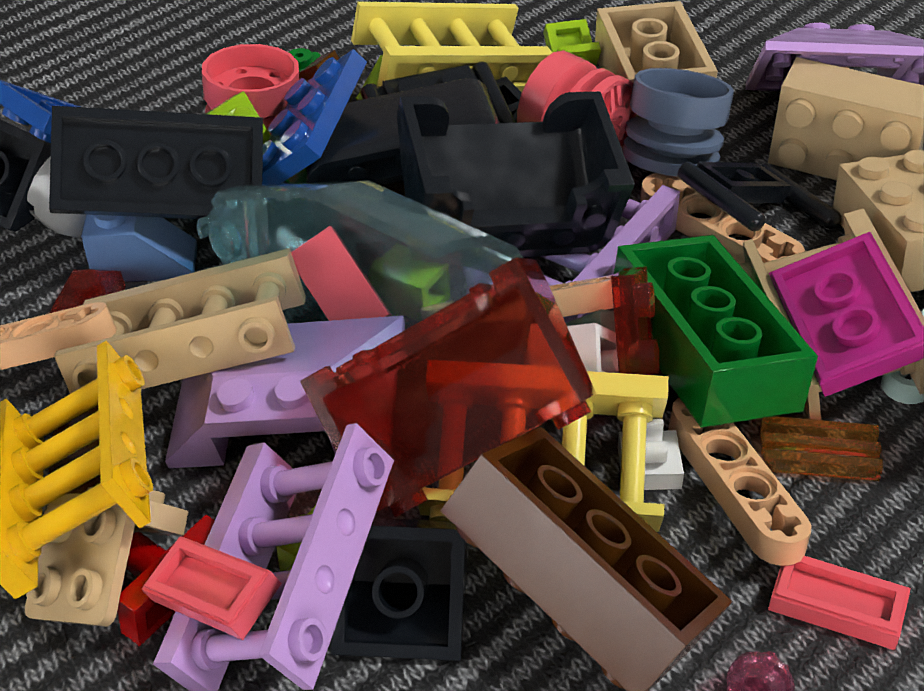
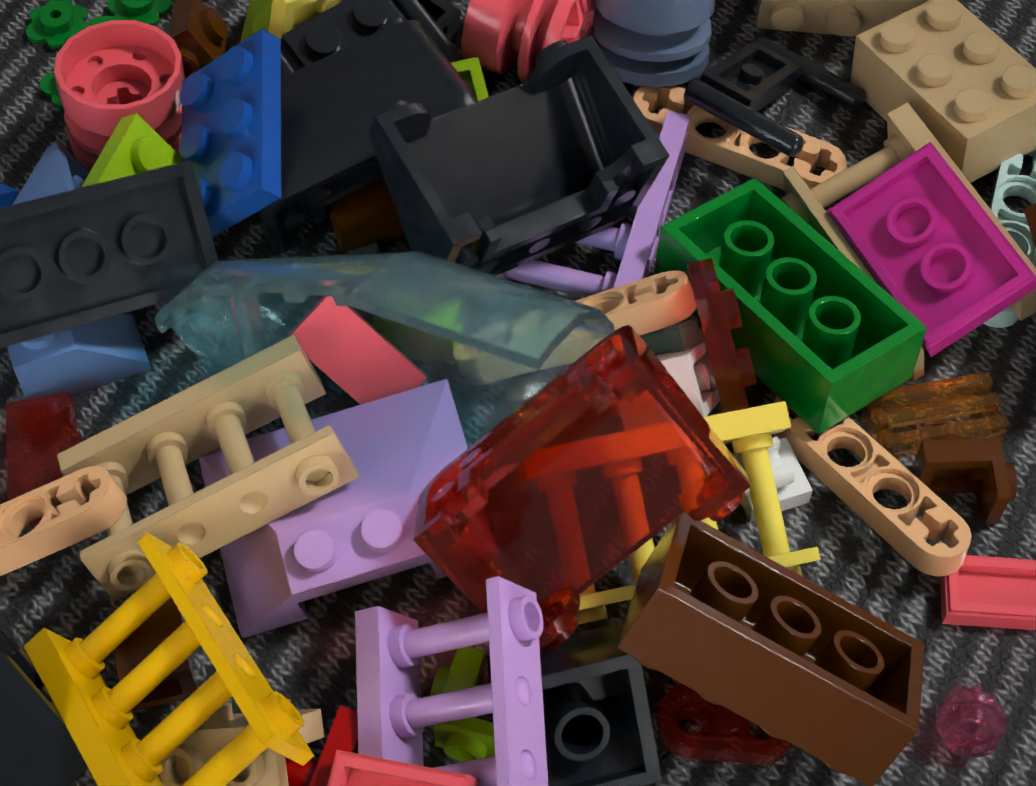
camera: 20 degrees left, 15 degrees up
none -> clear red plate [656,684,793,765]
none -> reddish brown bracket [910,434,1017,524]

